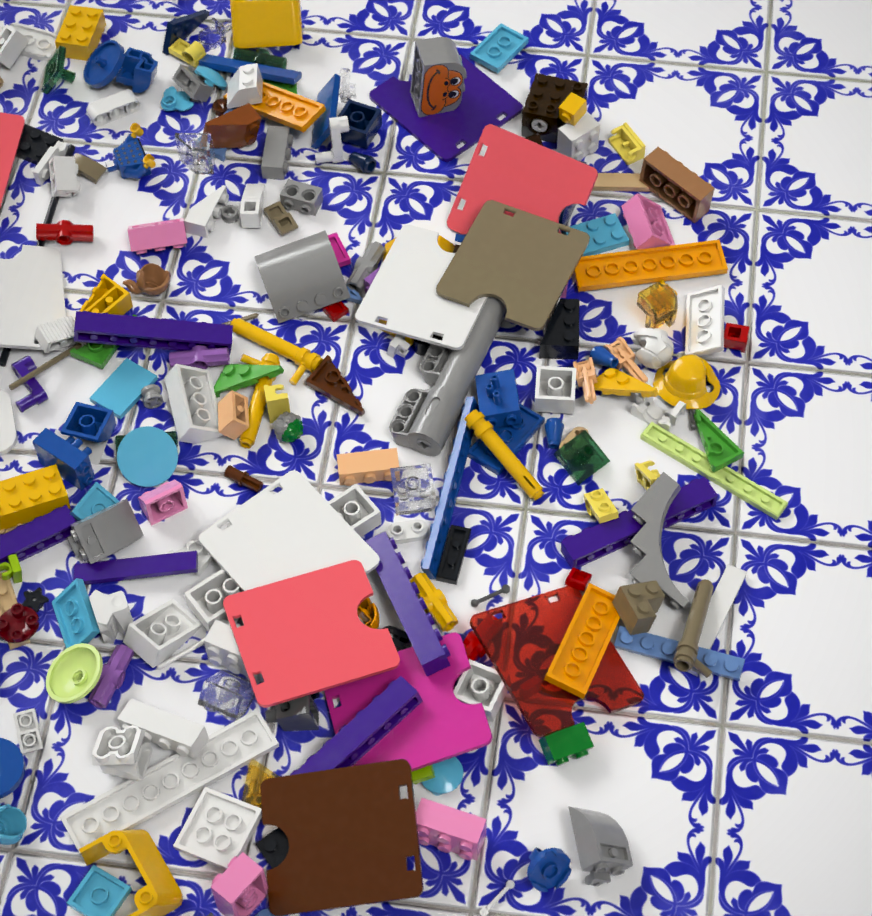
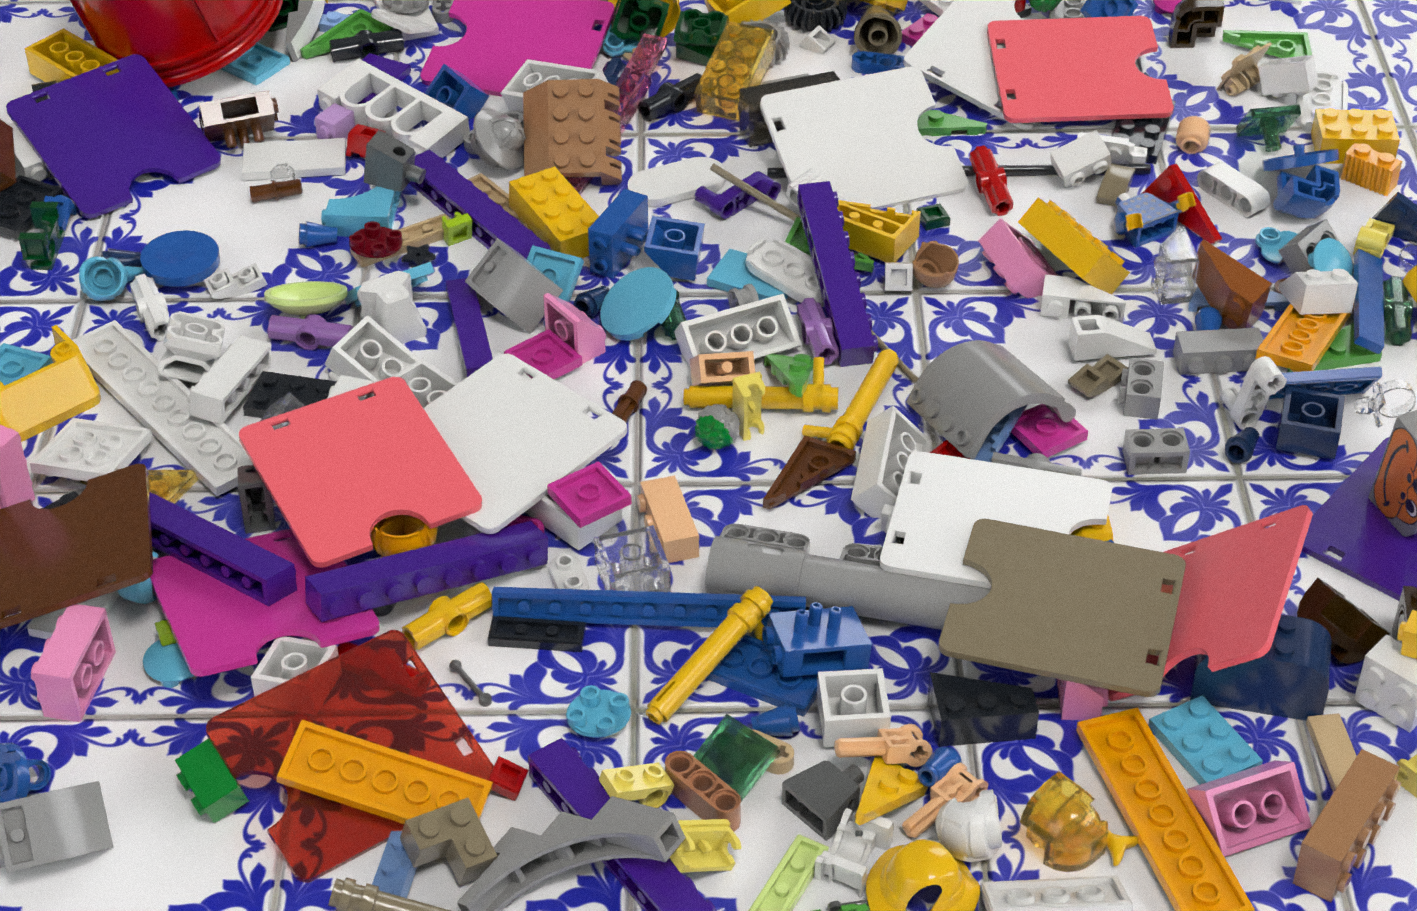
camera: 80 degrees right, 15 degrees down
none -> white piece [130,274,170,341]
none -> black plate [243,371,337,422]
none -> dark pink plate [504,329,583,379]
none -> dark pink plate [547,461,632,528]
none -> medium azure dish [566,685,631,738]
none -> dark blue cone [574,286,609,318]
none -> nougat beam [665,750,741,832]
none -> white tile [746,239,824,307]
none -> dark grey torso [782,761,864,841]
none -> white slope [851,406,932,519]
none -> white tile [885,262,913,291]
none -> dark green tile [916,203,951,231]
none -> yellow brick [1018,197,1130,294]
none -> light grey brick [1122,428,1190,475]
none -> red wing [1141,164,1222,244]
none -> light nougat head [1175,116,1211,154]
none -> blue cone [1195,307,1223,331]
none -> light orange brick [1340,143,1403,196]

